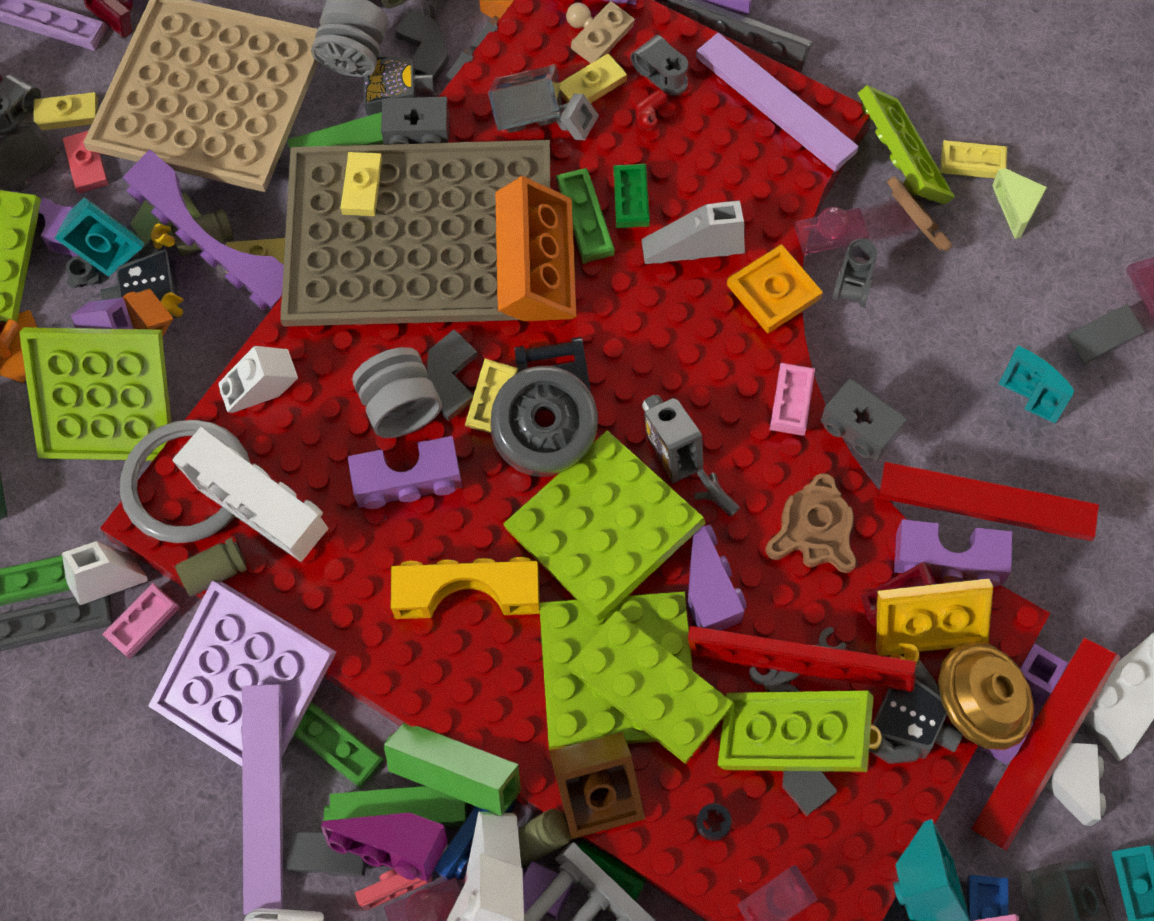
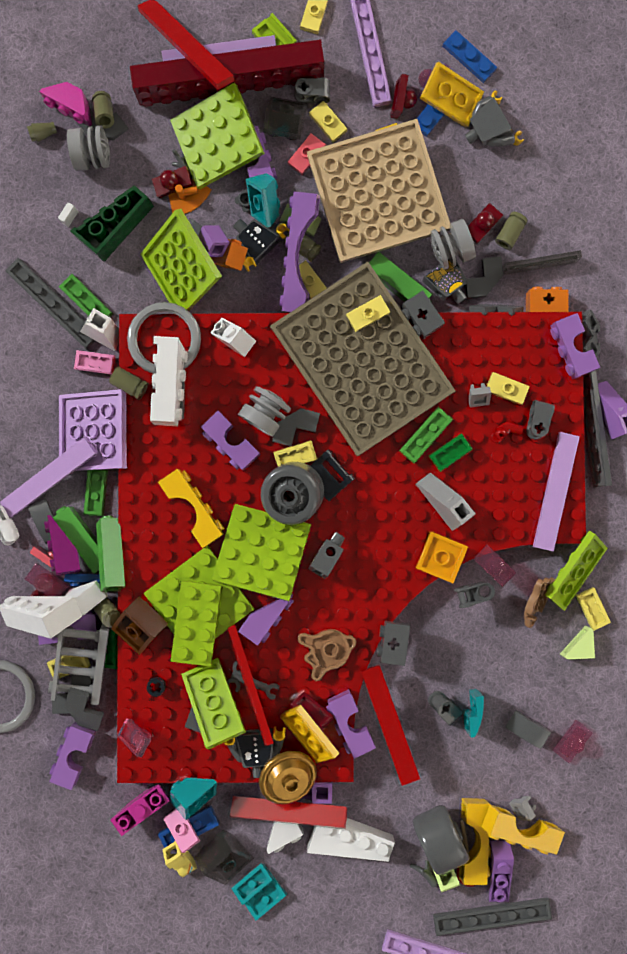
camera: 55 degrees right, 20 degrees up
clear smoke slope [488,64,563,133] -> none
orange slope [495,176,576,321] -> none
tan plate [566,1,635,63] -> none
dark grey bar [694,469,740,517] -> none
bright pink plate [770,363,815,436] -> none
none -> dark grey piece [428,691,463,726]

